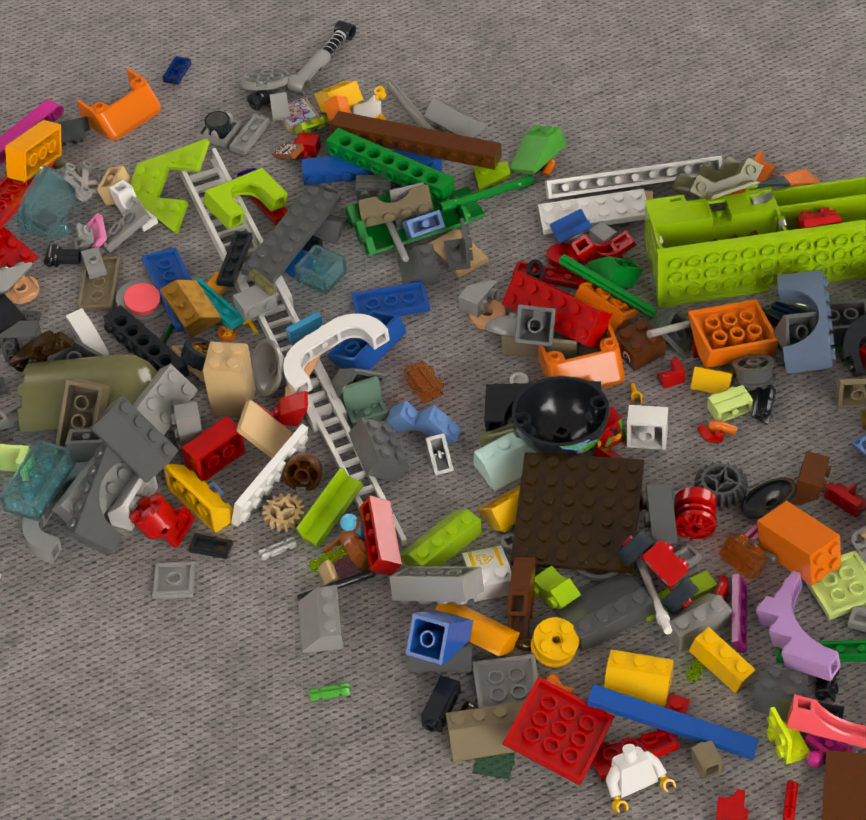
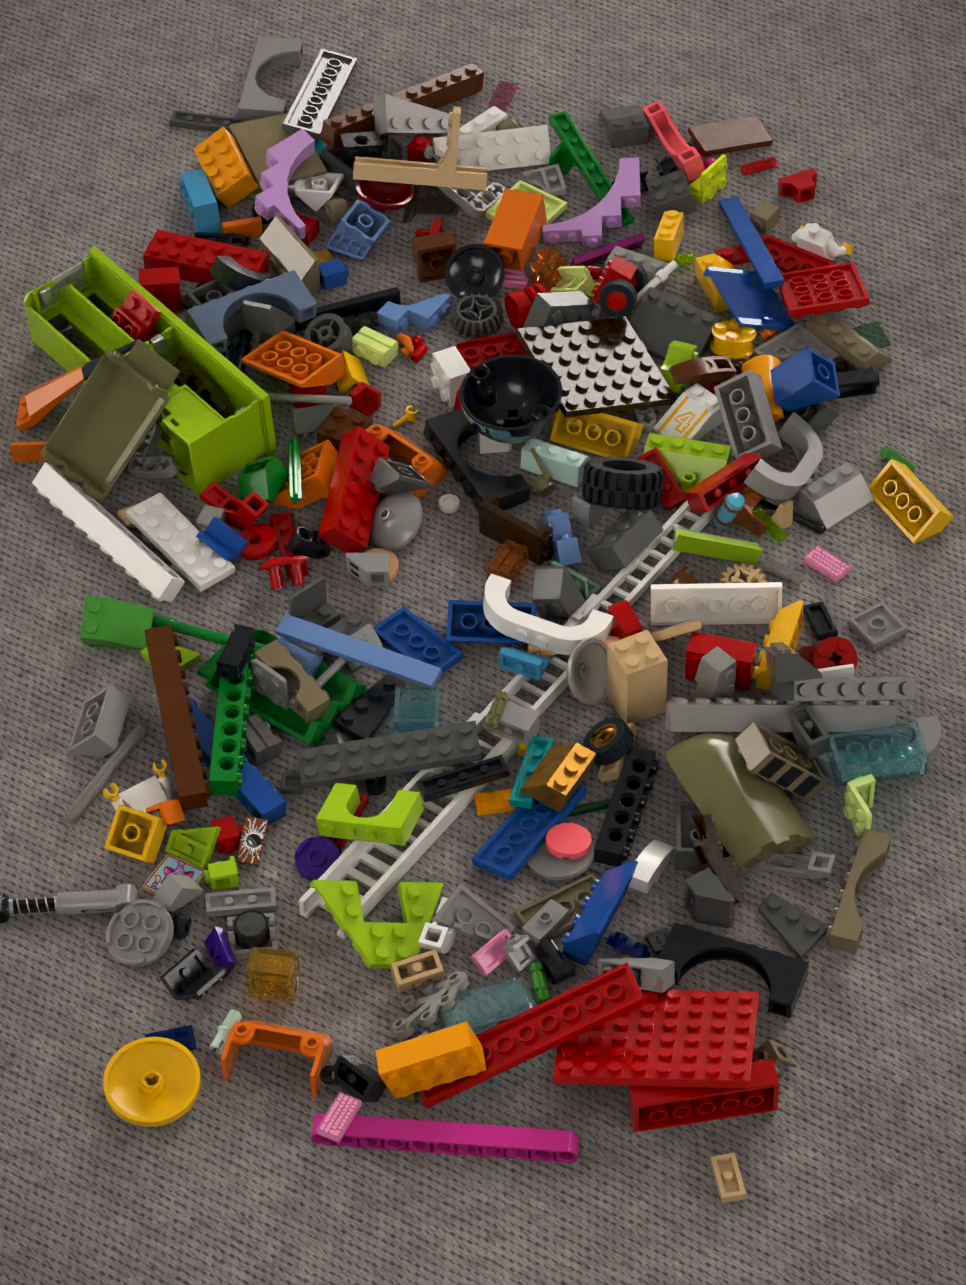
camera: 125 degrees left, 0 degrees up
none -> yellow dish [103,1037,201,1127]
none -> black bracket [160,948,228,1001]
none -> lime brick [204,856,239,892]
none -> dark purple plate [204,927,237,977]
none -> light aqua axle [209,1009,242,1055]
none -> black window [216,624,256,681]
none -> clear yellow brick [246,947,301,1003]
none -> red connector [257,556,309,590]
none -> medium blue tile [276,614,442,690]
none -> black plate [288,287,401,332]
none -> bright pink tile [317,1092,362,1143]
none -> blue brick [319,258,349,290]
none -> black wing [332,674,406,740]
none -> medium blue arch [377,293,452,335]
none -> red tile [456,333,528,370]
none -> dark brown panel [479,492,554,566]
none -> bright green axle [530,962,549,1004]
none -> yellowish green bracket [551,266,594,294]
none -> blue slope [561,860,638,966]
none -> black tyre [582,457,664,510]
none -> clear blue plate [606,931,651,958]
none -> red plate [638,447,686,511]
none -> lime pin [680,472,696,496]
none -> blue door [703,266,796,331]
none -> light grey arch [743,412,823,500]
none -> bright pink tile [803,545,851,582]
none -> yellow slope [868,459,954,544]

